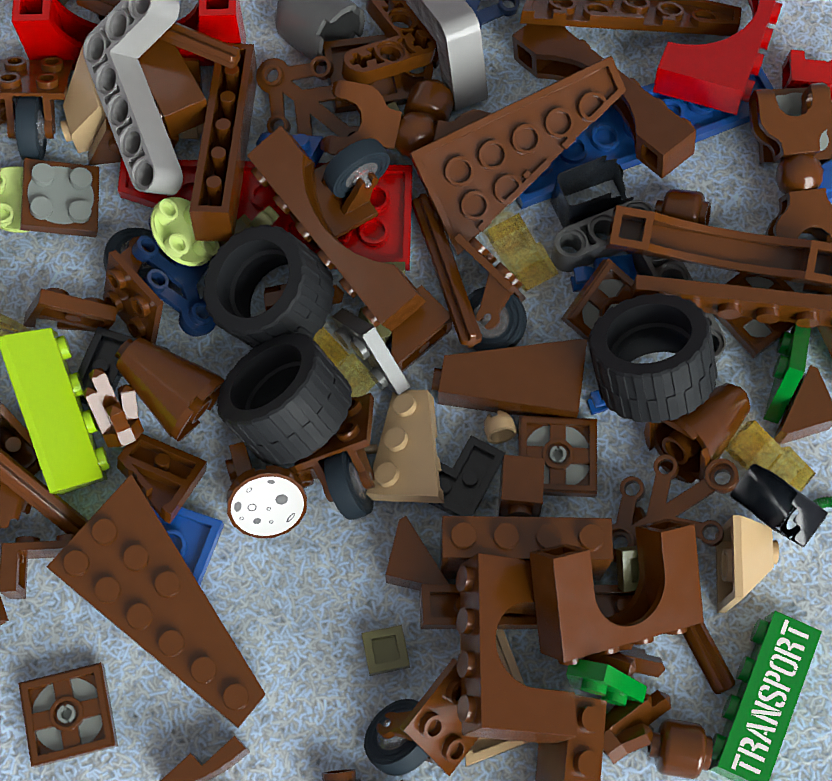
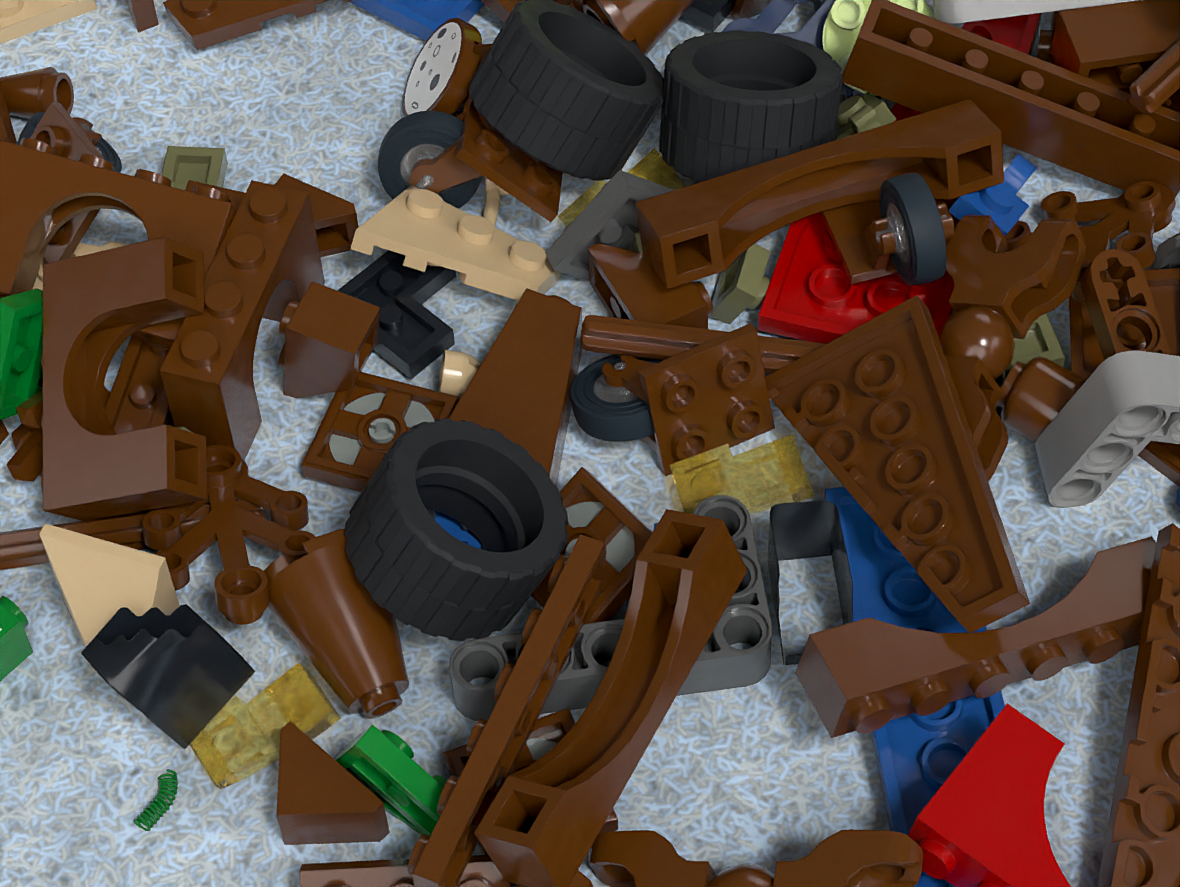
camera: 110 degrees right, 15 degrees down
reddish brown head [655,189,711,225] -> none

